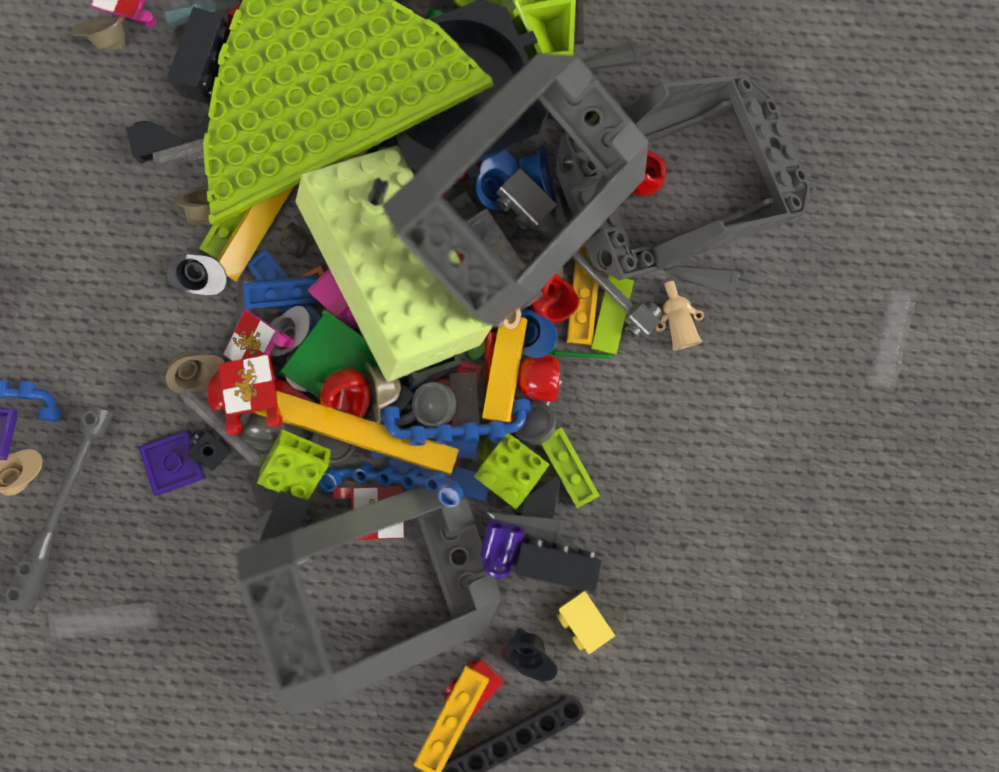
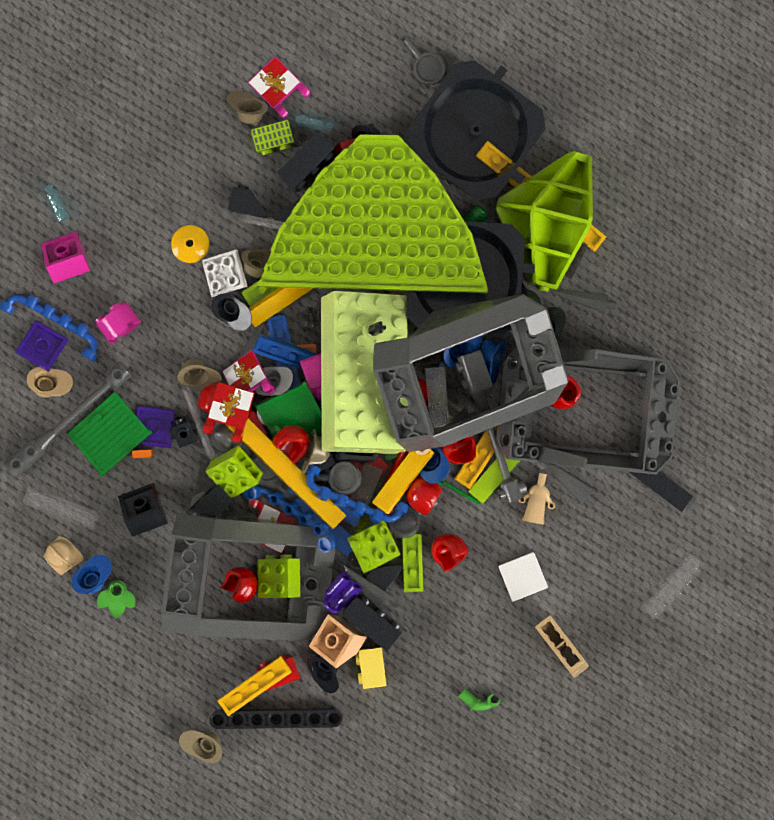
camera: 30 degrees right, 5 degrees up
none -> tan piece [44,536,84,575]
none -> green piece [67,391,152,477]
none -> blue piece [72,555,111,594]
none -> dark pink brick [95,301,141,344]
none -> bright green plate [97,580,135,618]
none -> black slope [118,483,168,537]
none -> orange tile [132,450,153,458]
none -> yellow dish [171,225,209,263]
none -> white tile [202,250,248,297]
none -> red piece [220,566,258,603]
none -> lime brick [251,120,294,156]
none -> lime brick [258,555,300,598]
none -> light nougat slope [309,614,367,668]
none -> red piece [431,533,469,572]
none -> bright green piece [458,688,500,711]
none -> white tile [498,552,548,602]
none -> tan brick [535,615,589,678]
none -> black tile [629,451,693,512]

